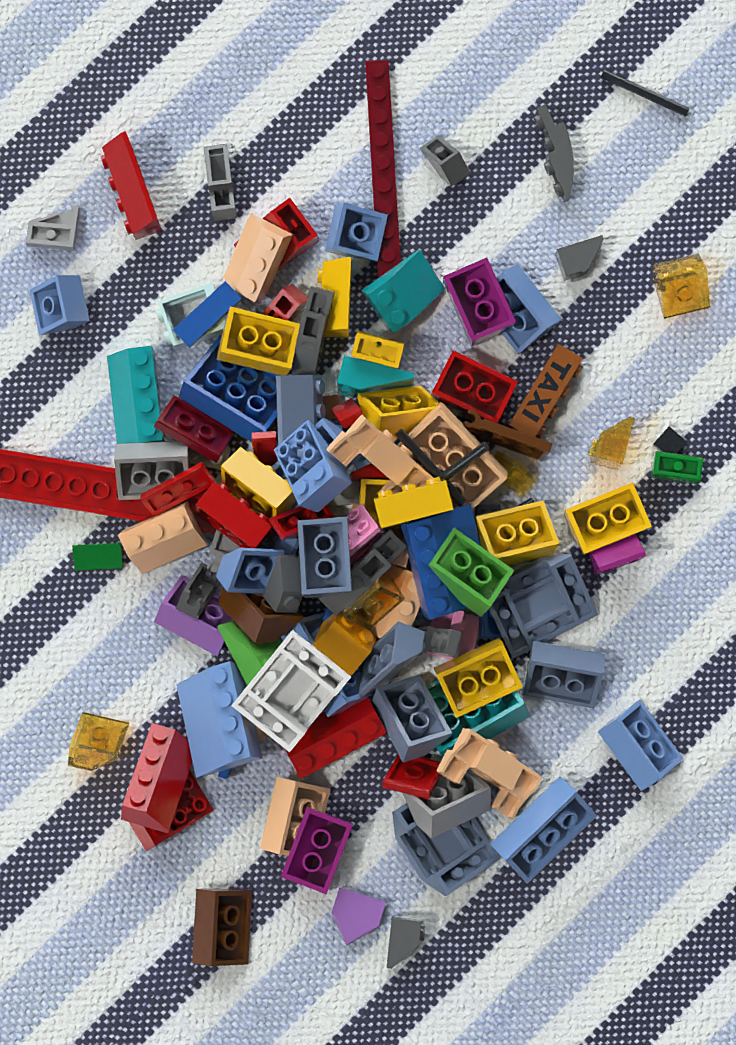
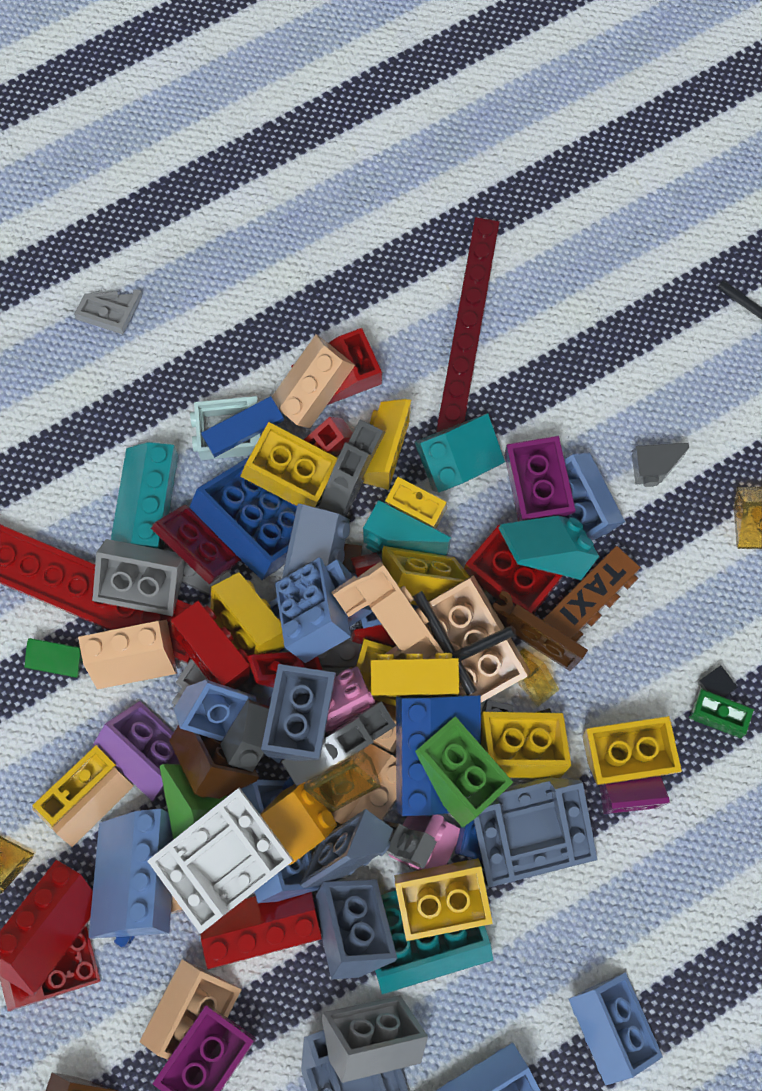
camera: 10 degrees right, 10 degrees down
medium blue slope [30,275,90,335] -> none
red slope [100,131,162,240] -> none
red plate [140,462,215,517] -> none
dark grey hinge [176,562,218,620] -> none
dark grey slope [204,143,237,221] -> none
red tile [252,431,278,467] -> none
medium blue slope [325,202,388,261] -> none
red tile [383,754,442,799] -> none
dark grey slope [420,135,470,187] -> none
light nougat bracket [437,728,543,819] -> none
sand blue slope [523,641,605,708] -> none
dark grey slope [534,104,574,203] -> none
clear yellow slope [587,416,635,470] -> none
none -> yellow slope [32,745,116,829]
none -> light nougat tile [52,767,134,847]
none -> teal slope [499,516,599,580]

